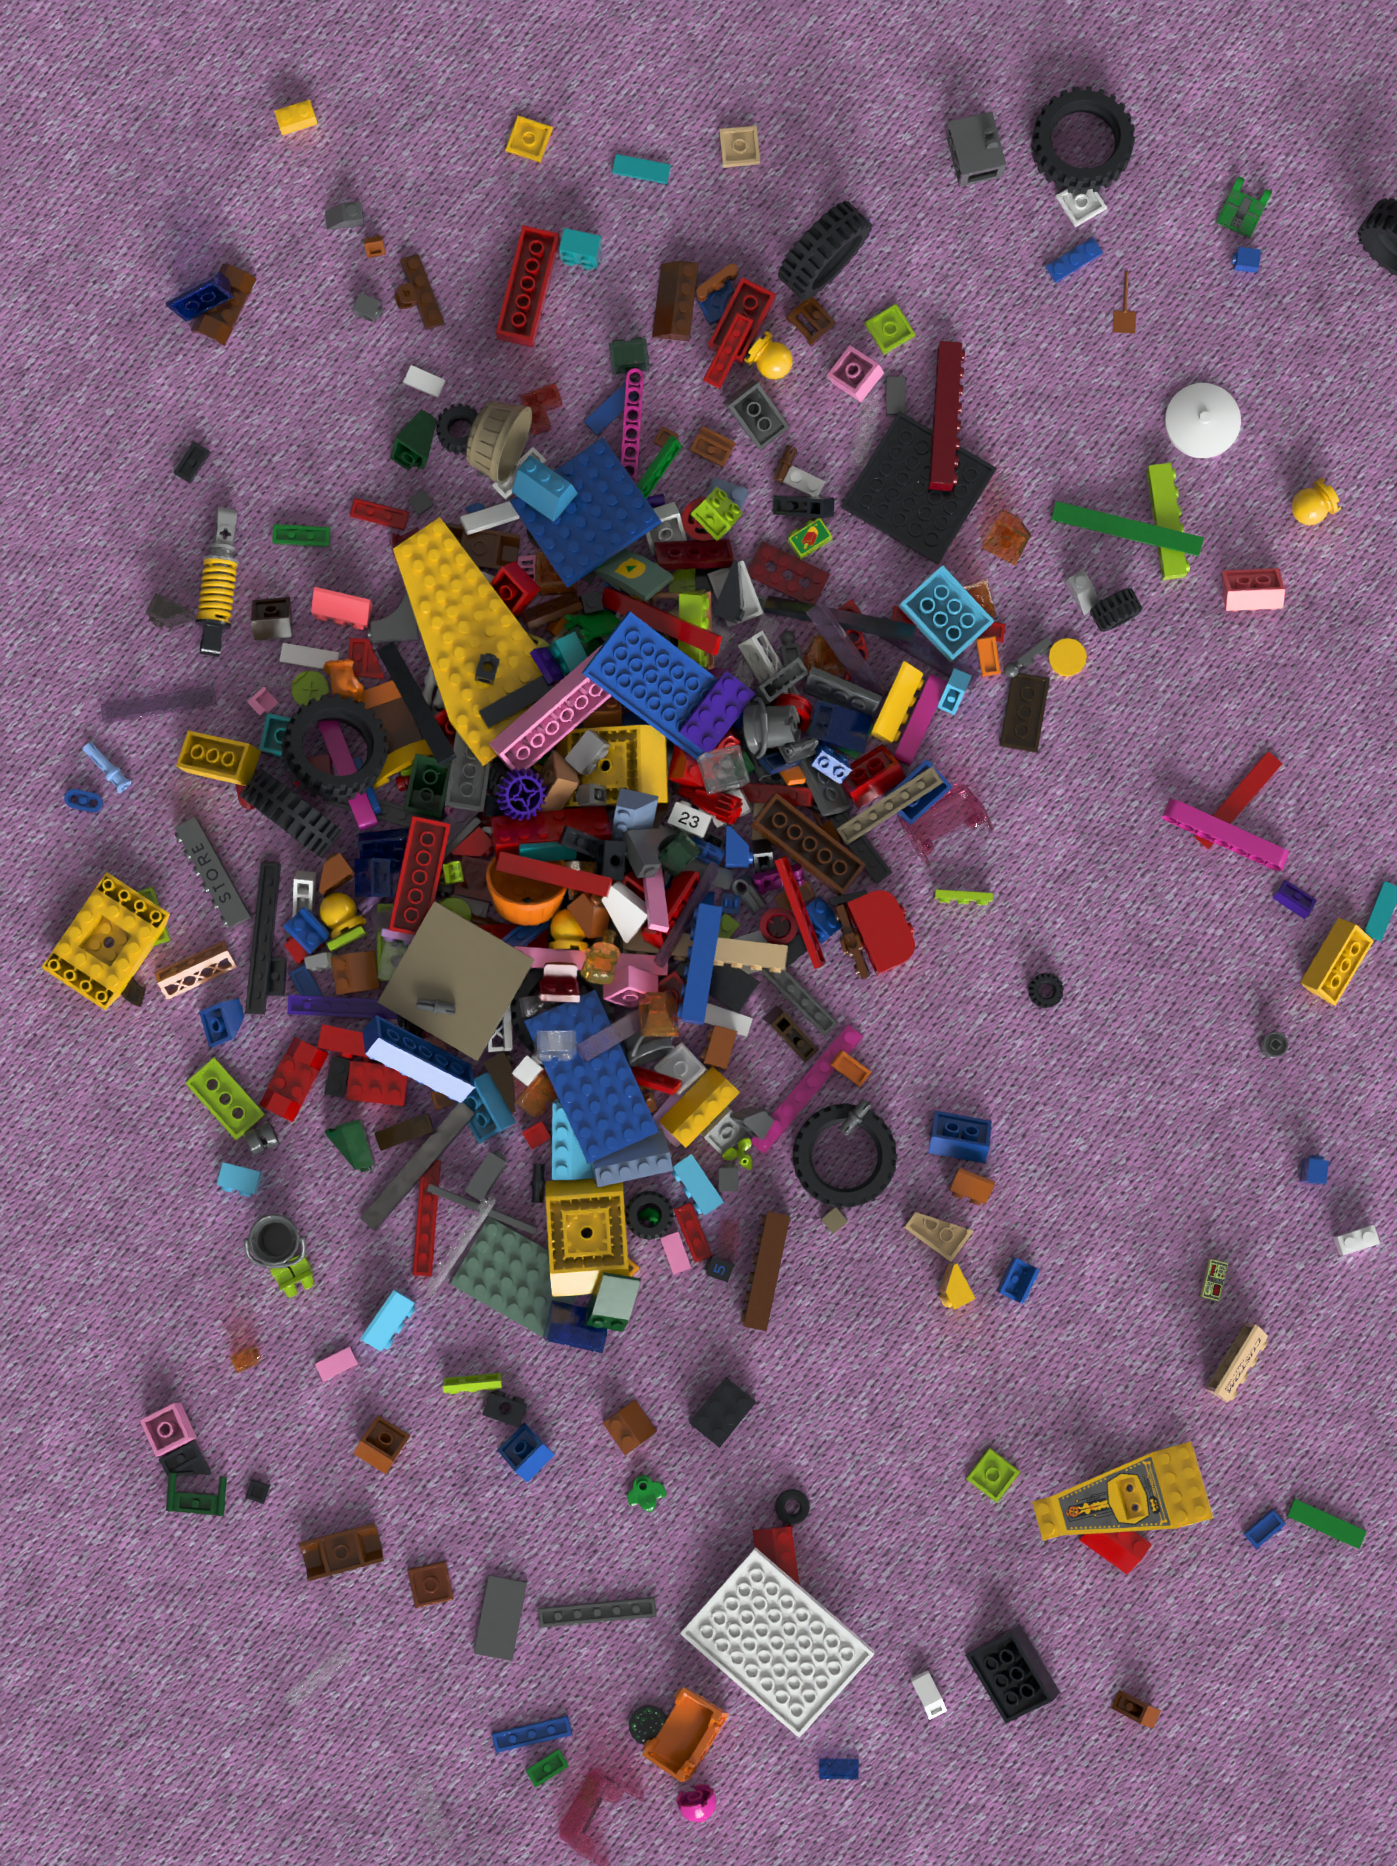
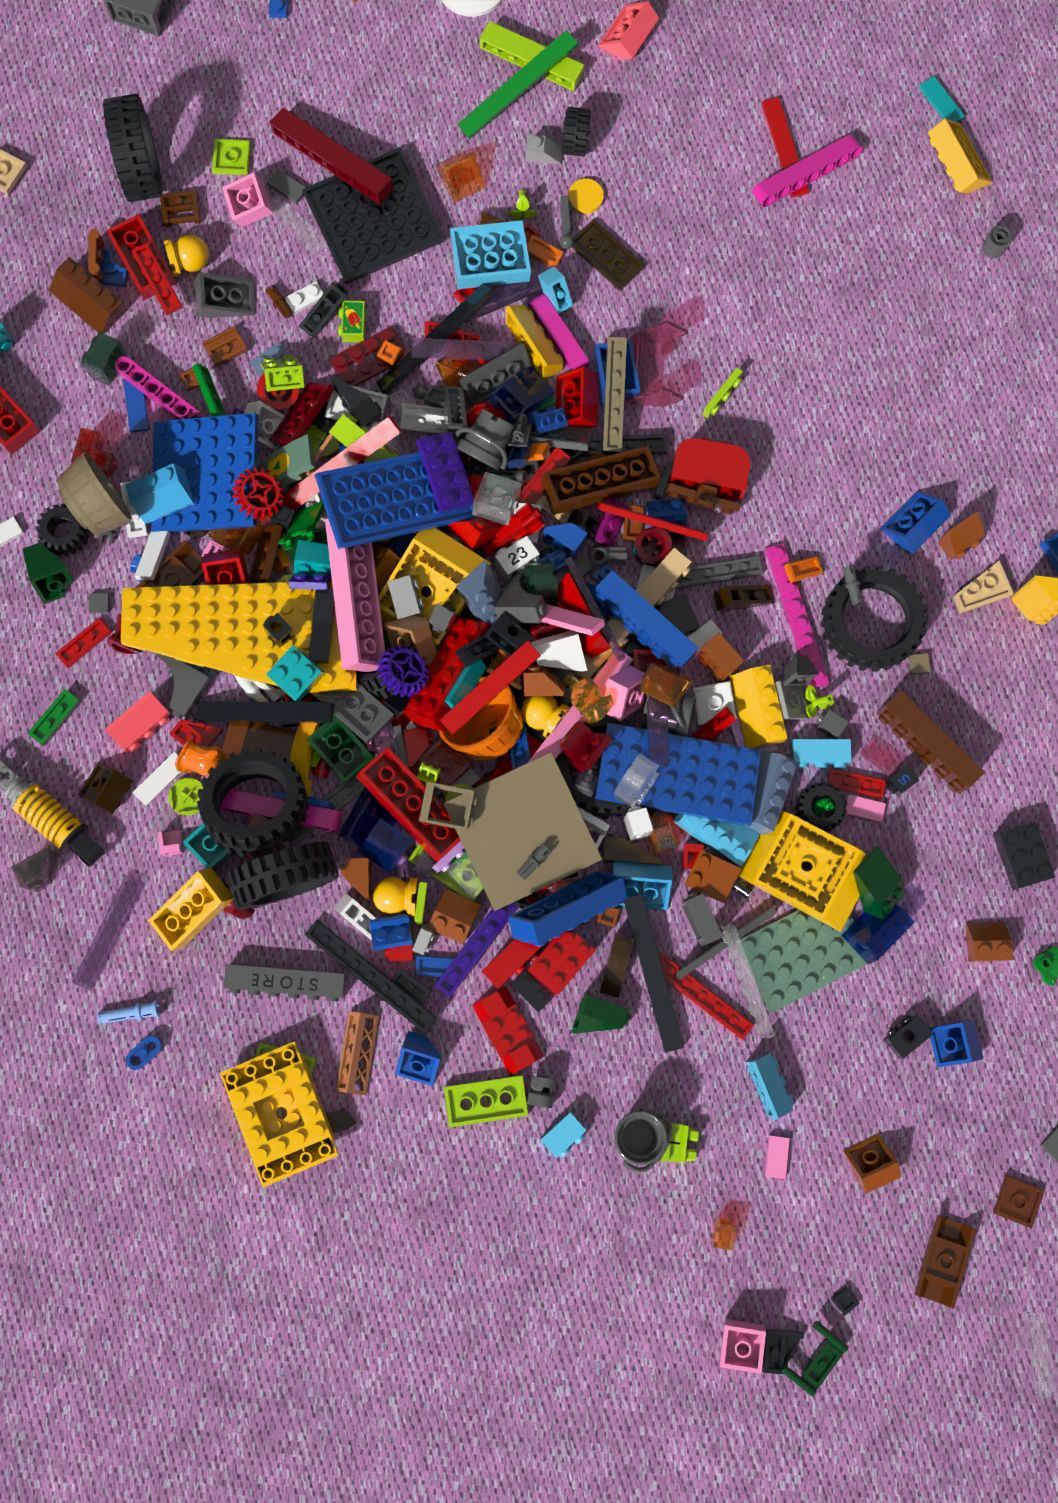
camera: 60 degrees left, 5 degrees down
lime plate [443,1373,502,1394] -> none
black tyre [1028,973,1064,1008] -> none
dark purple slope [1273,880,1317,919] -> none
none -> red gear [232,467,284,519]
none -> teal brick [266,645,326,702]
none -> orange tile [377,340,402,366]
none -> dark tan window [419,781,478,830]
none -> lime plant [507,190,538,220]
none -> dark orange slope [684,849,742,903]

